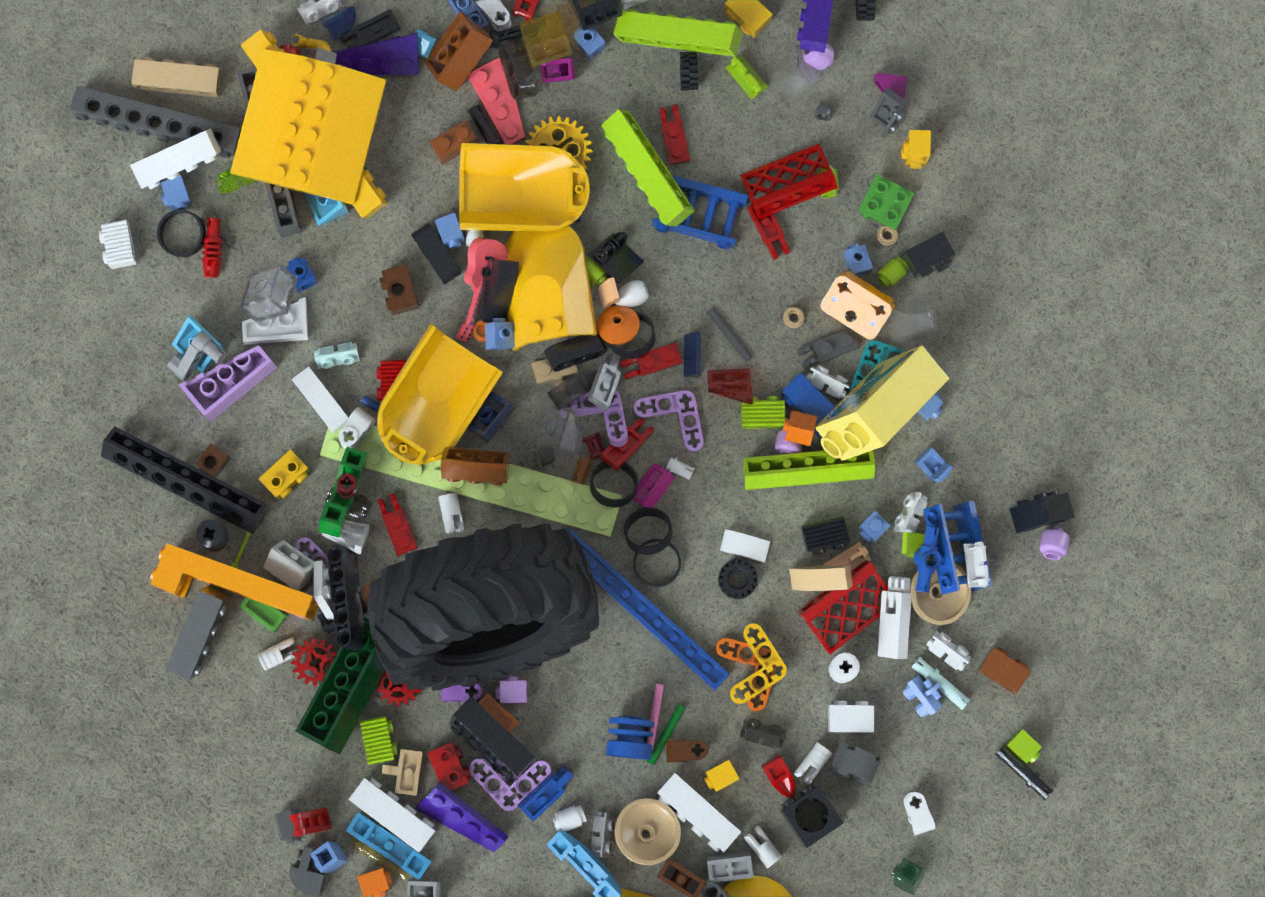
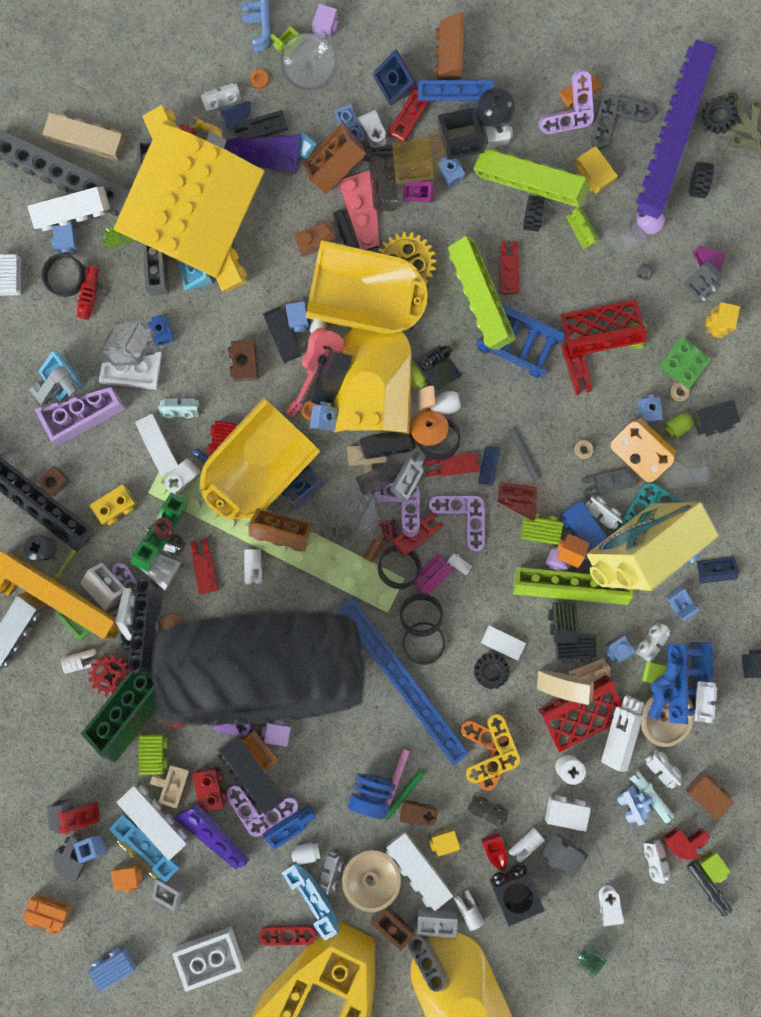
camera: 10 degrees right, 5 degrees up
none -> black brick [548,602,579,643]
none -> white hinge [644,840,671,884]
none -> red brick [662,827,711,860]
none -> dark blue slope [696,557,740,584]

